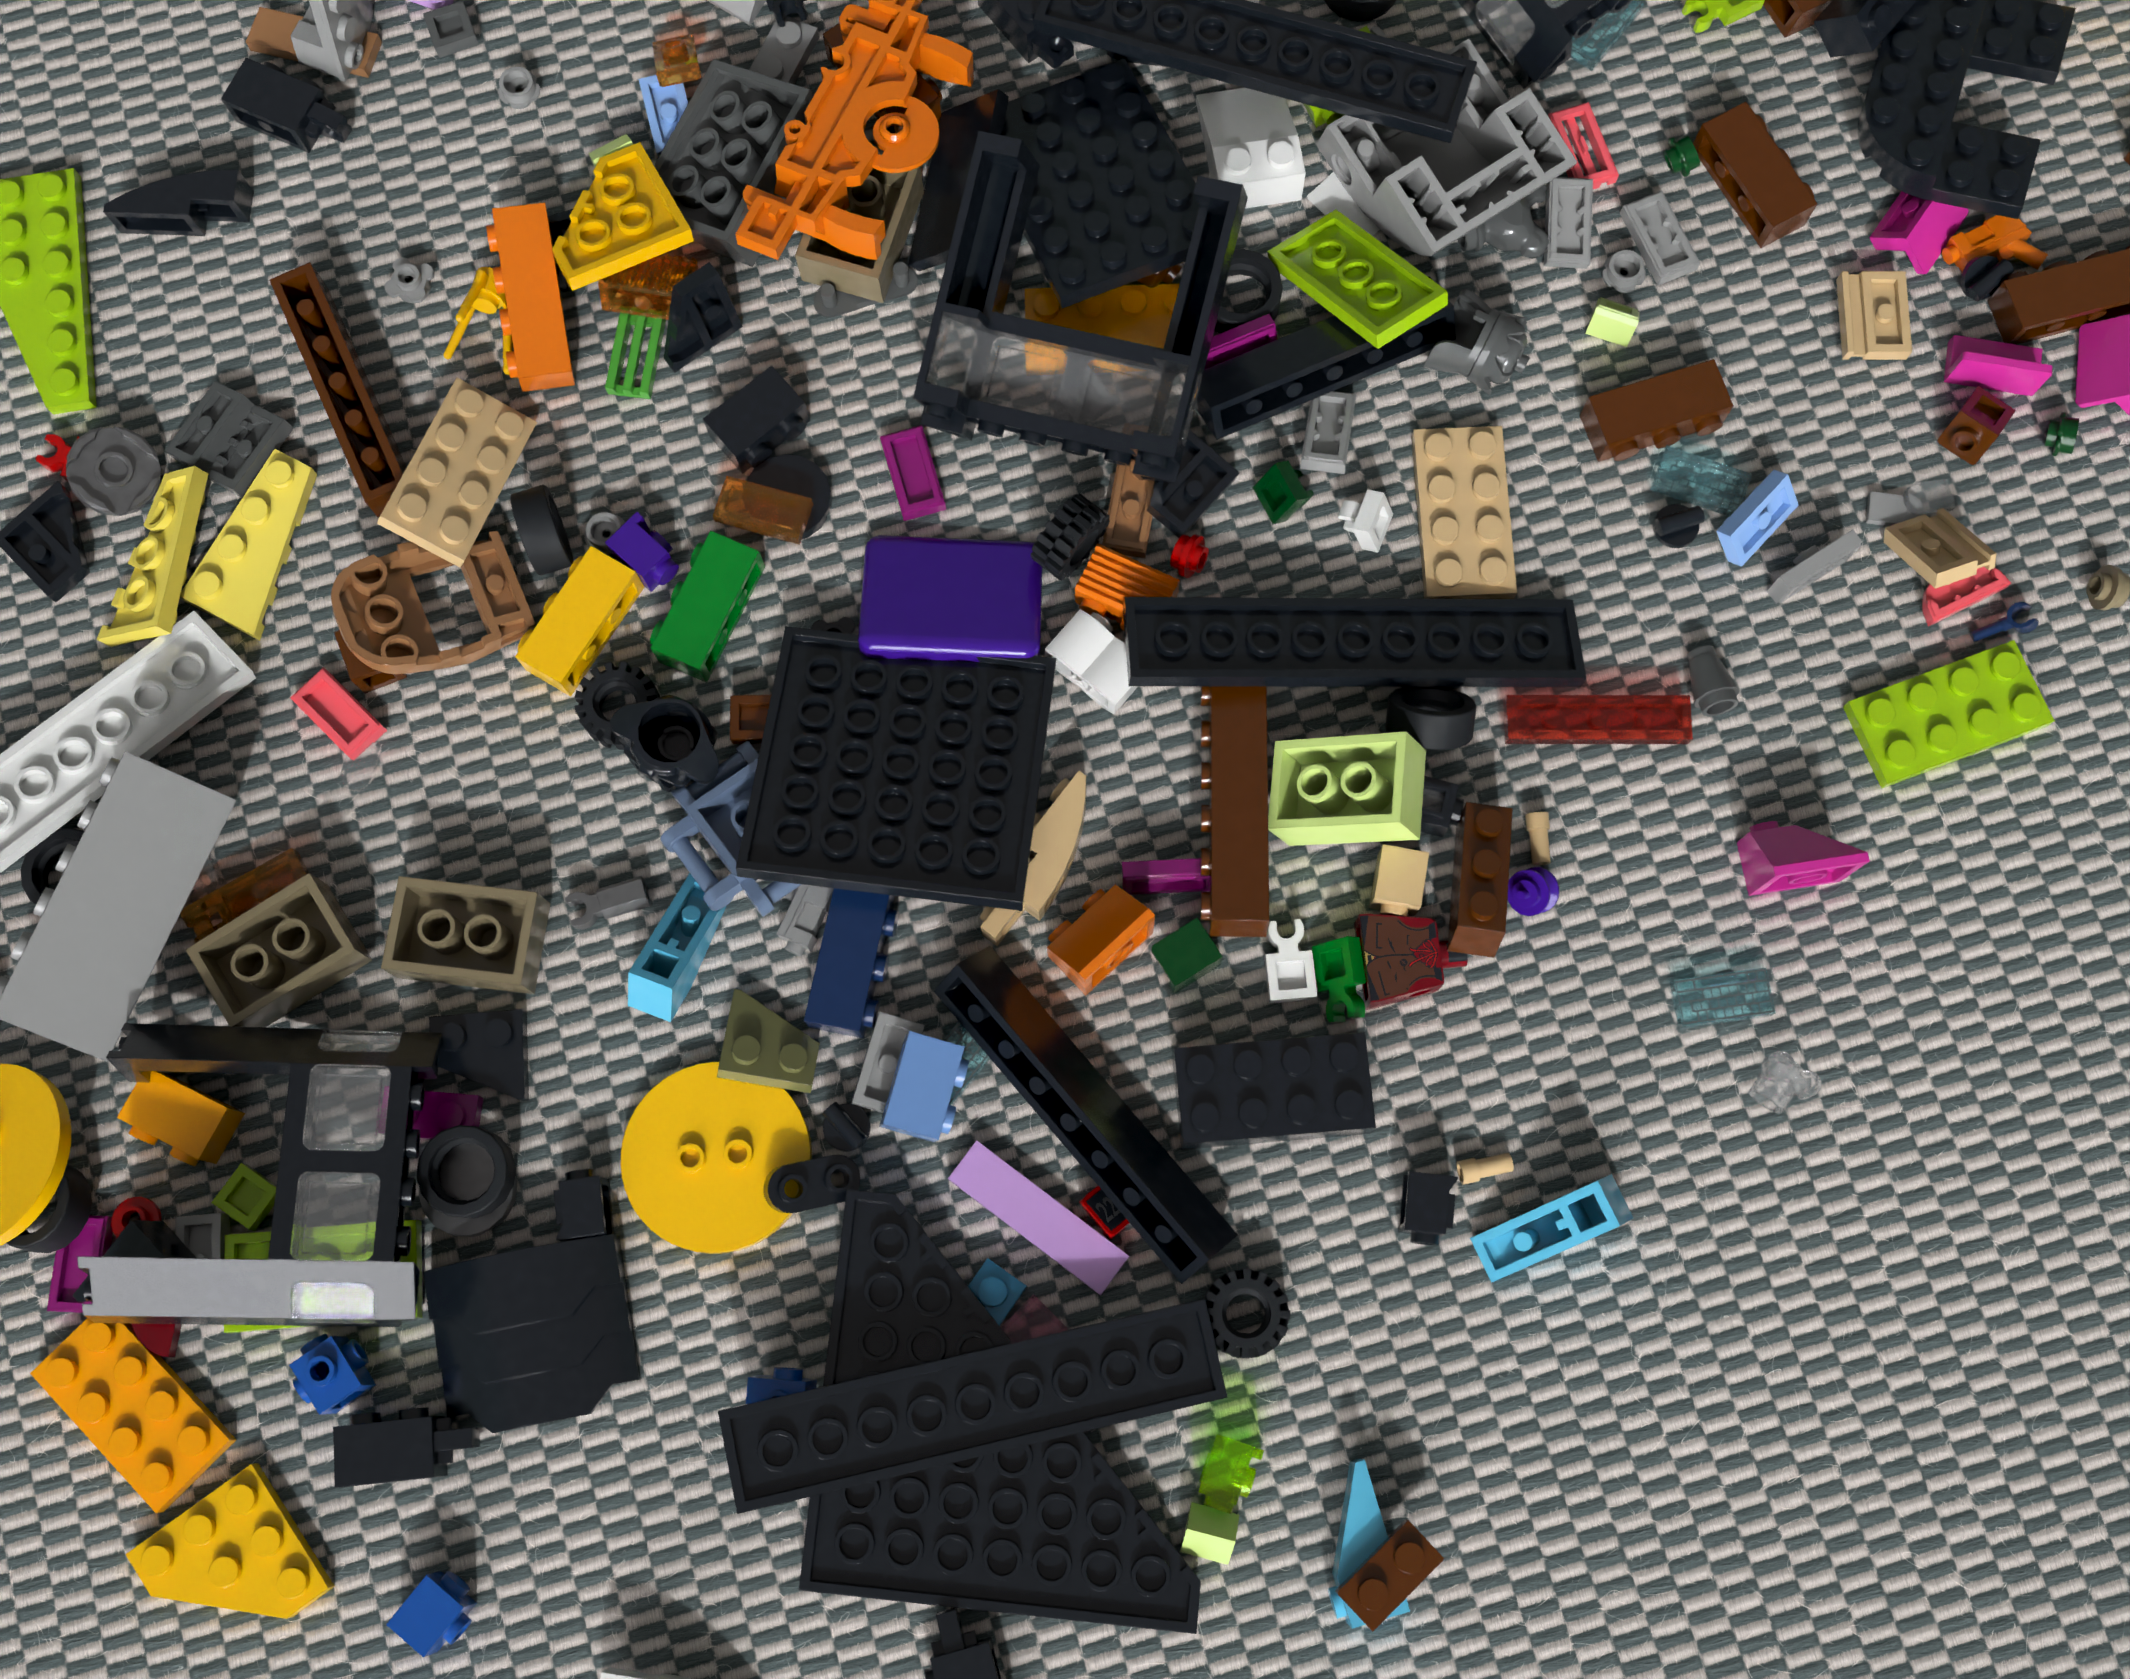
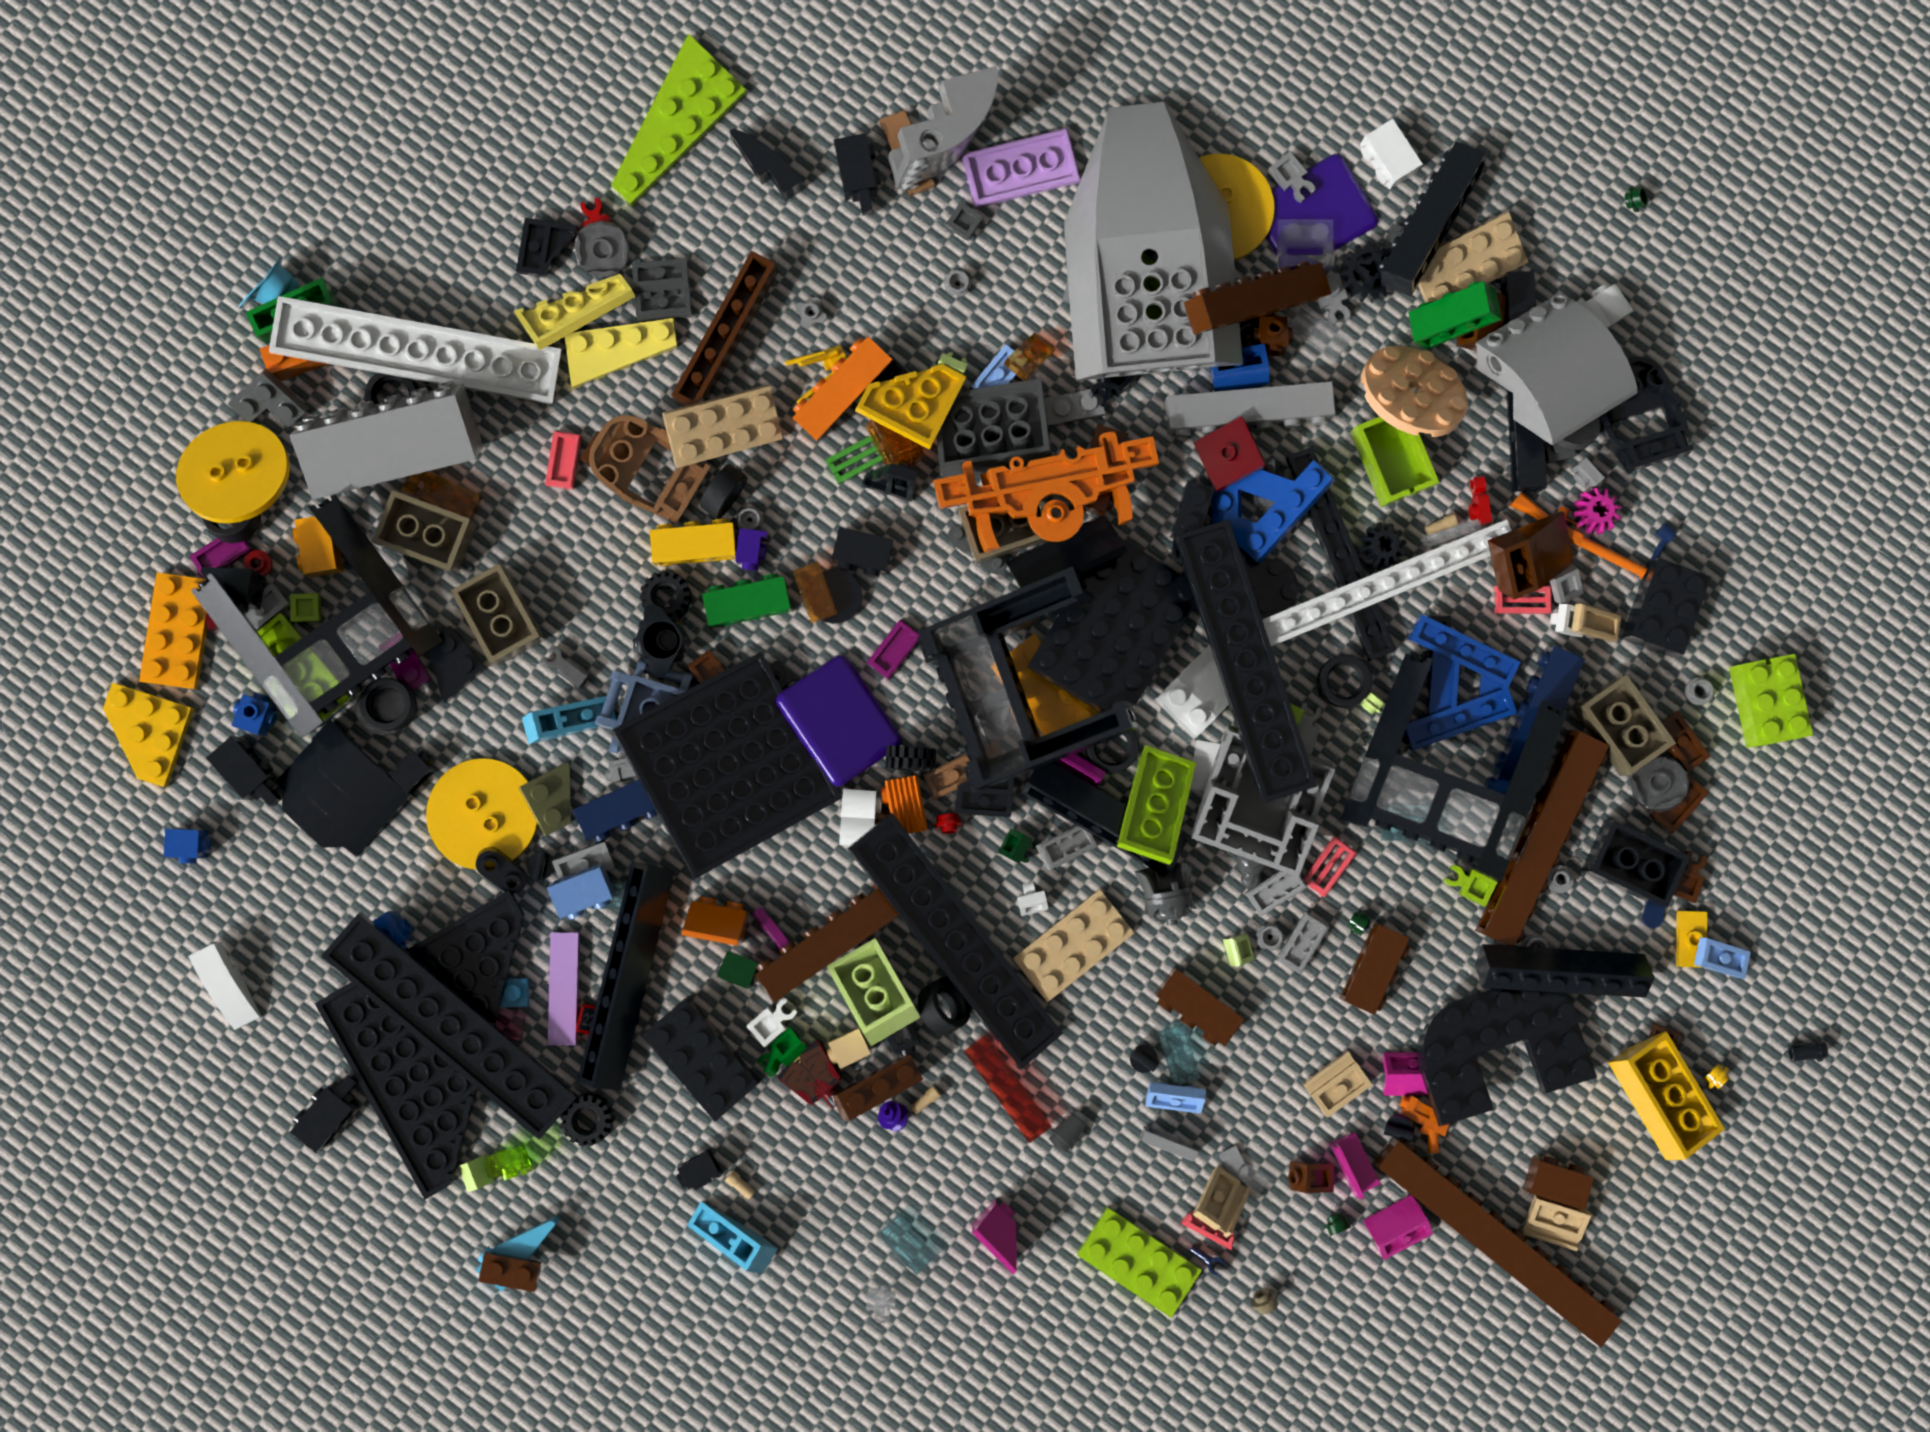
camera: 45 degrees right, 10 degrees up
tan slope [980,771,1086,946] -> none

